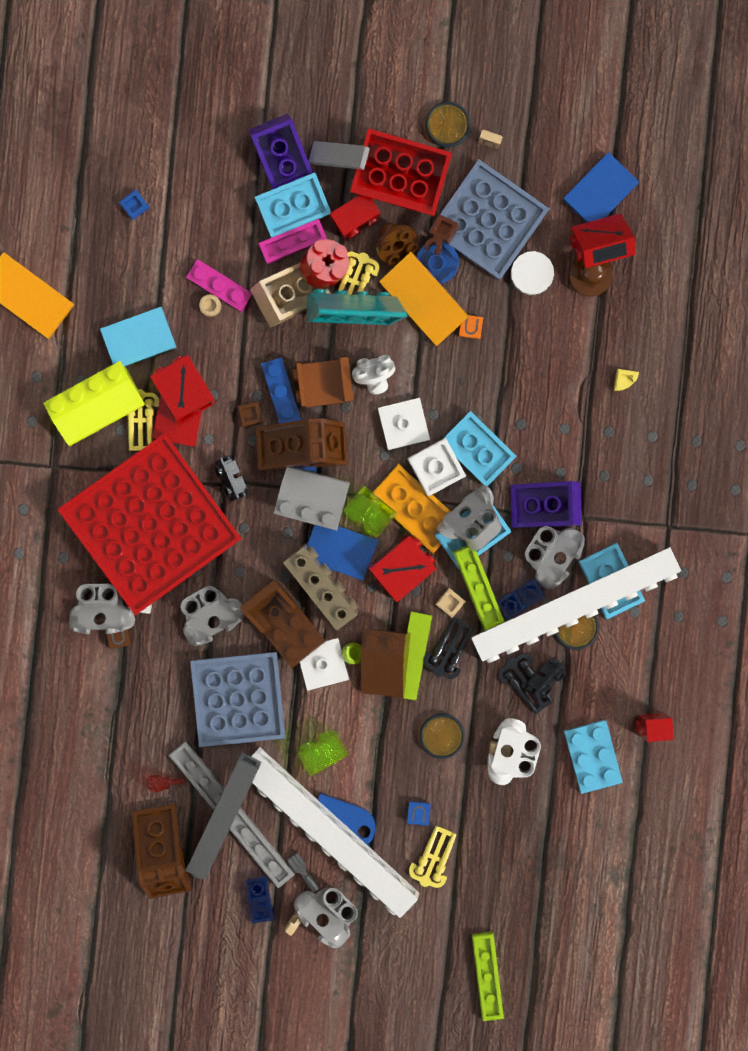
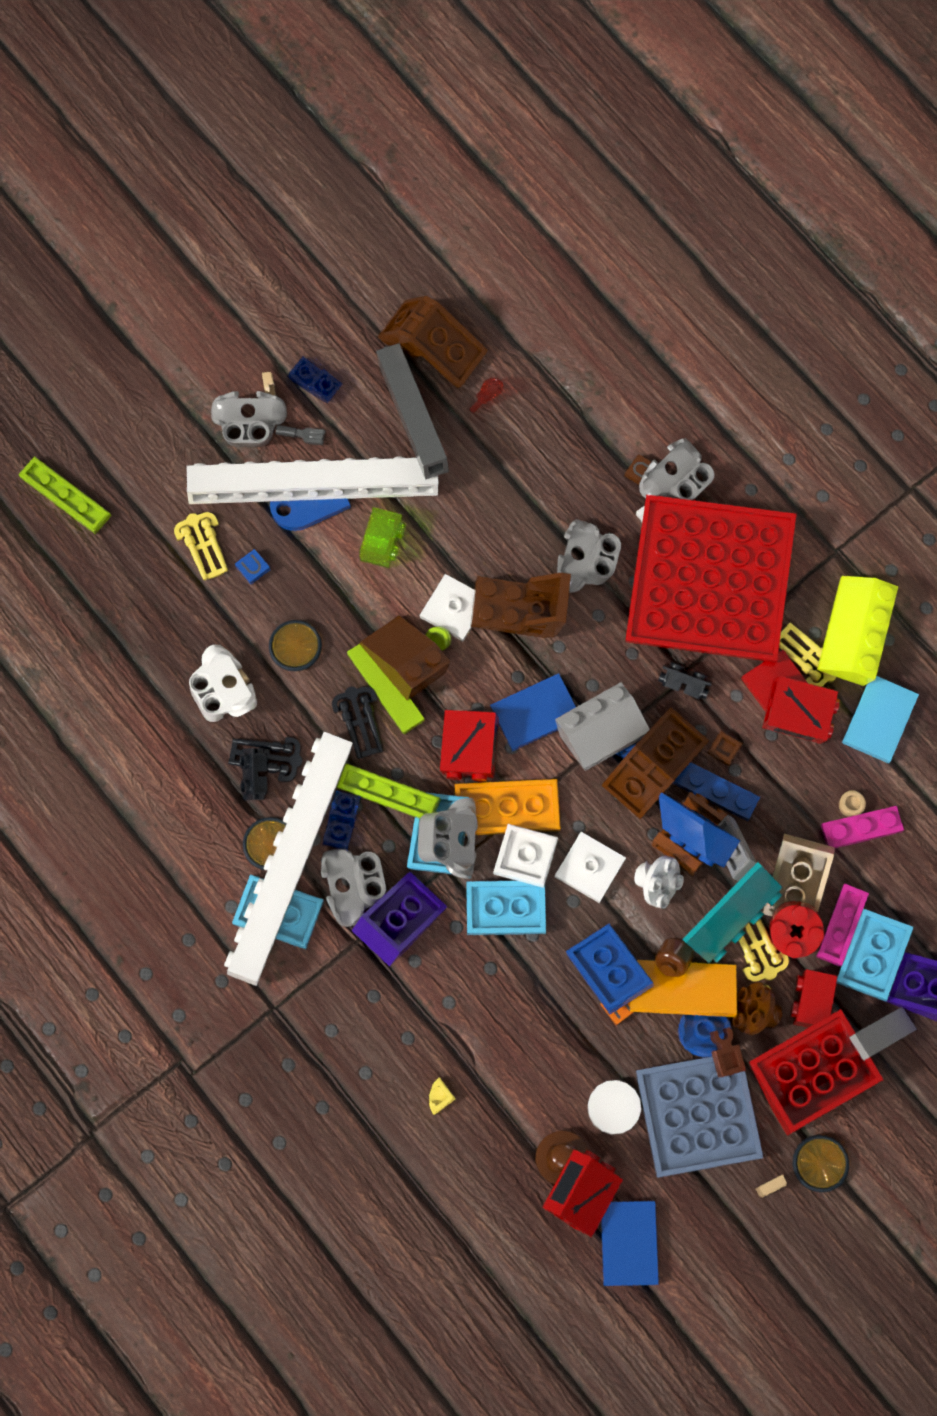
camera: 135 degrees right, 15 degrees down
light grey tile [169,741,295,888] -> none
sand blue plate [190,652,286,747] -> none
dark tan brick [283,543,359,631] -> none
clear neon green brick [343,486,397,538] -> none
tan tile [435,588,466,618] -> none
medium azure plate [564,719,623,794] -> none
red brick [635,713,674,742] -> none
none -> blue tile [566,923,654,1014]
none -> reddish brown head [655,938,693,977]
none -> blue slope [659,792,740,868]
none -> light grey tile [717,815,757,882]

